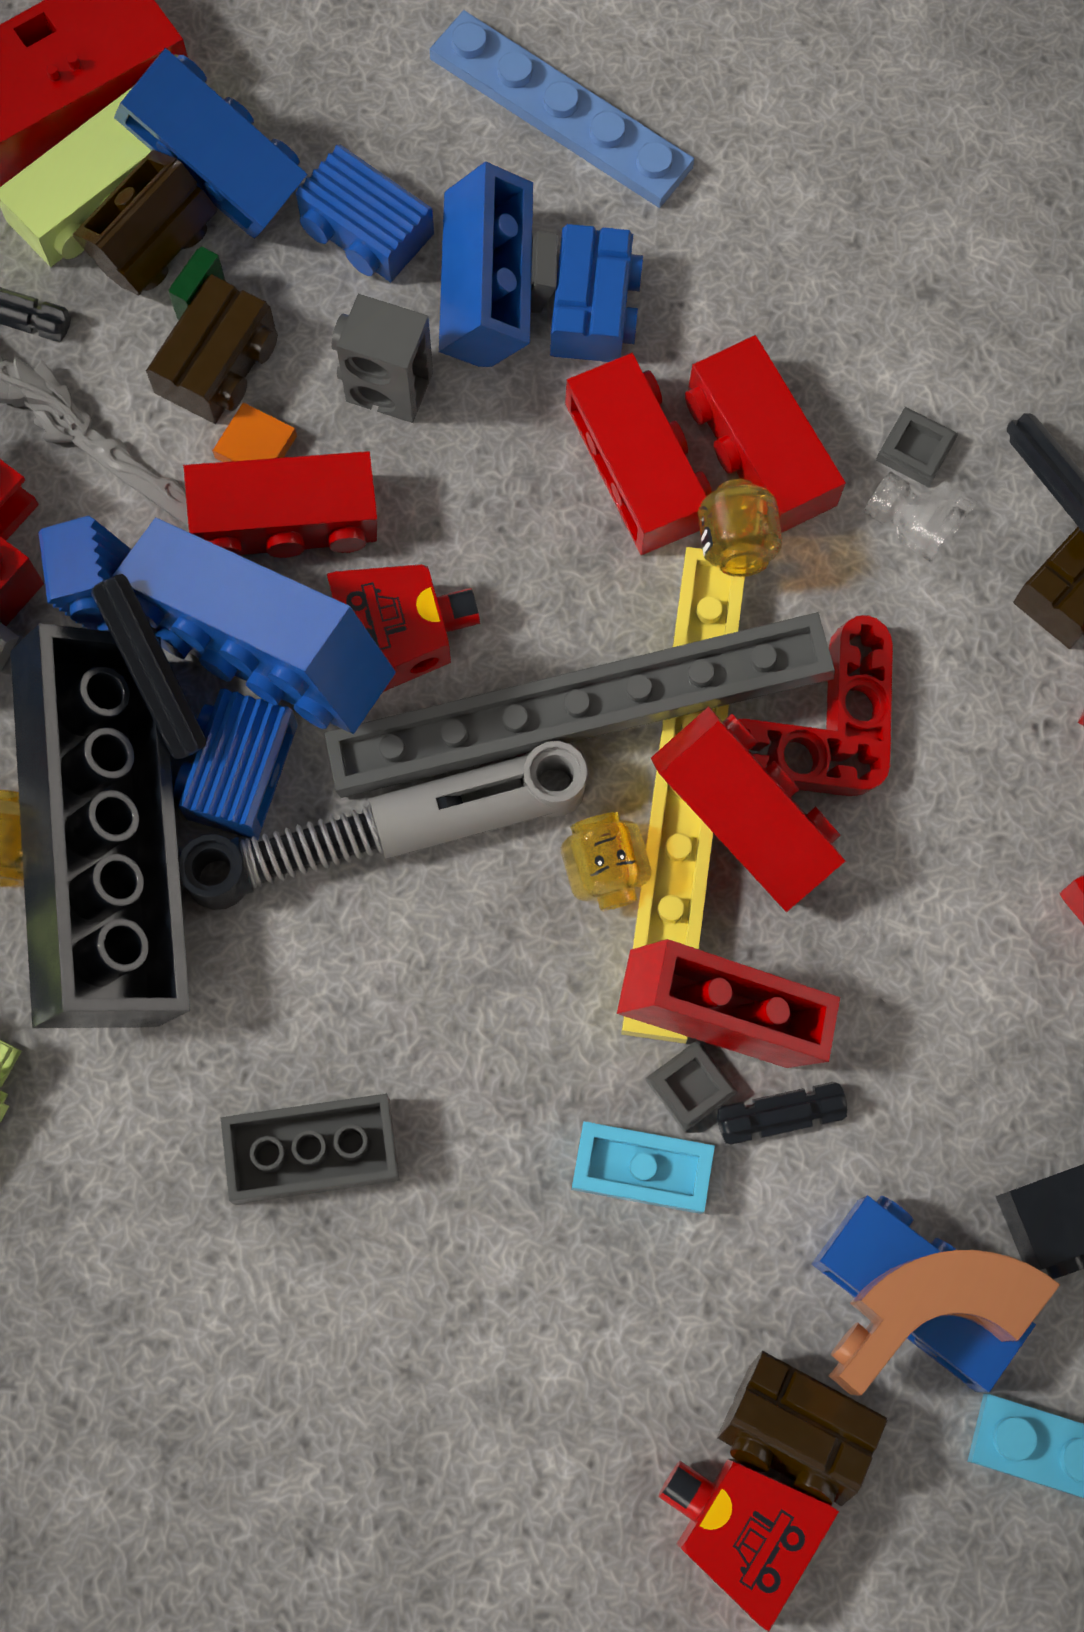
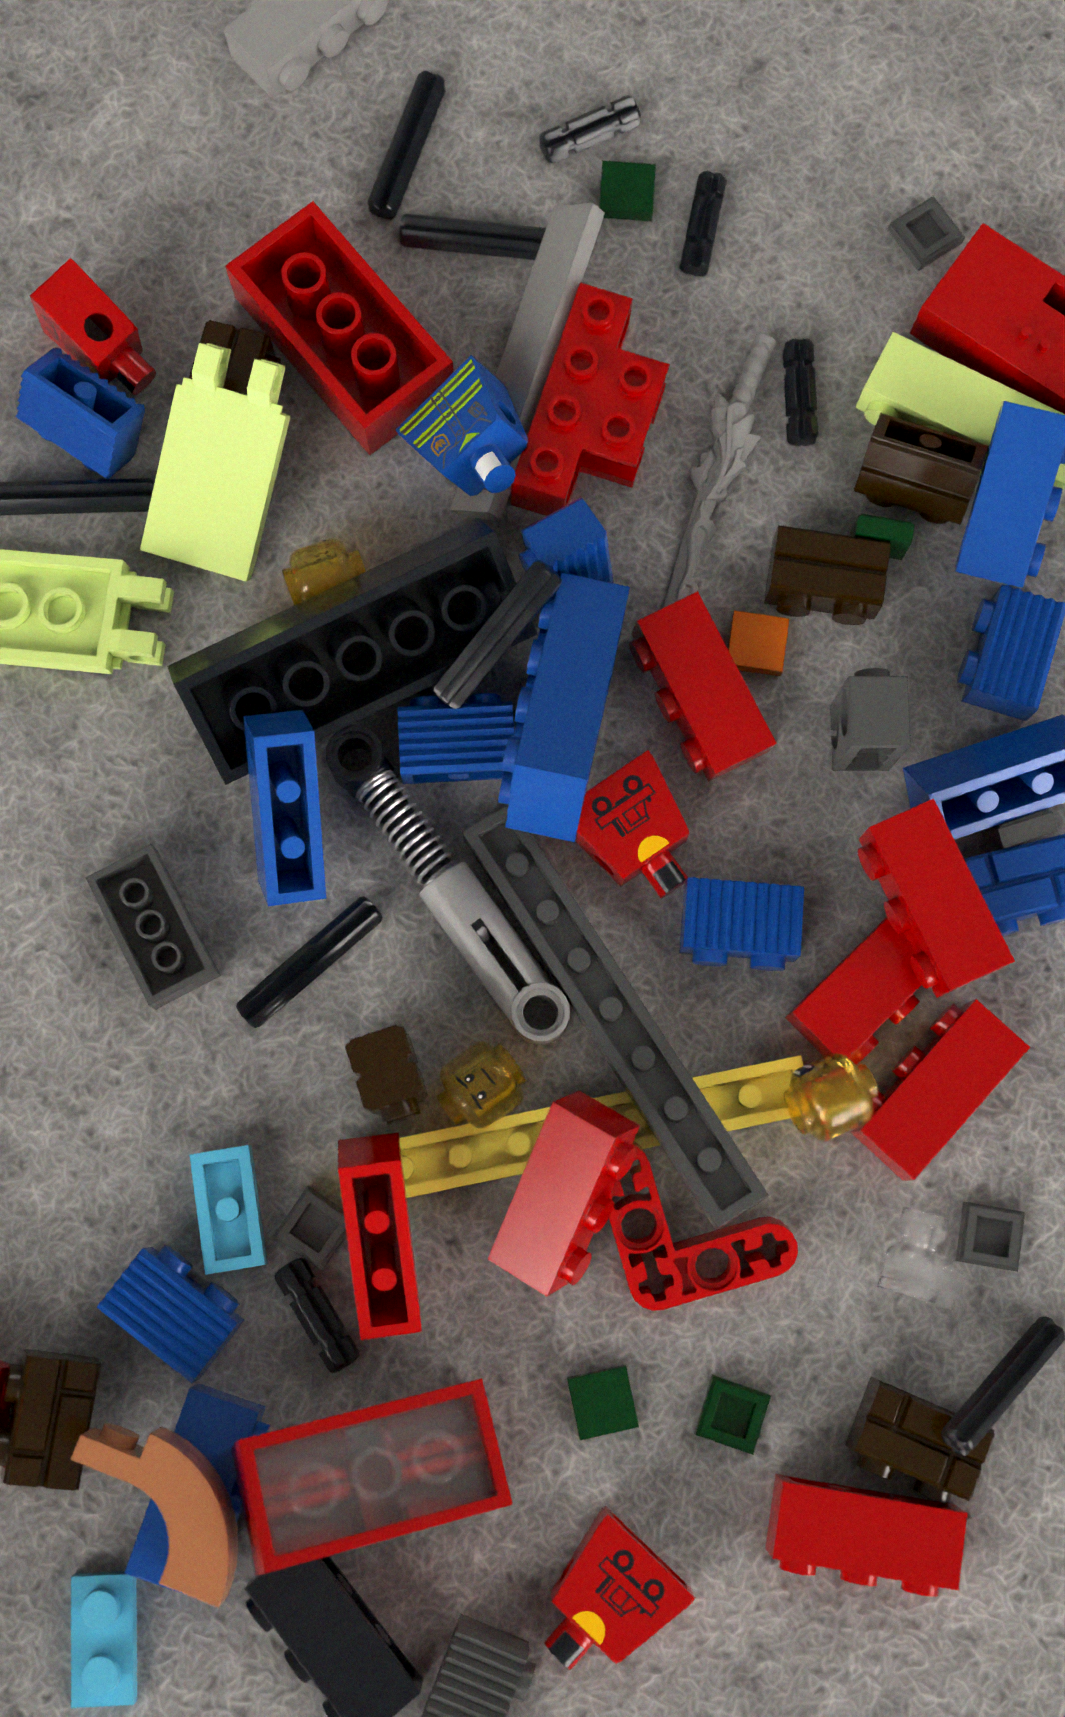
camera: 70 degrees right, 5 degrees up
none -> blue brick [97,1245,245,1383]
none -> clear brick [231,1378,513,1575]
none -> black axle [236,896,382,1028]
none -> blue brick [244,710,326,906]
none -> dark brown brick [345,1025,429,1125]
none -> dark green tile [567,1365,639,1440]
none -> blue brick [679,877,804,971]
none -> dark green tile [694,1374,771,1455]
none -> red brick [858,798,1015,998]

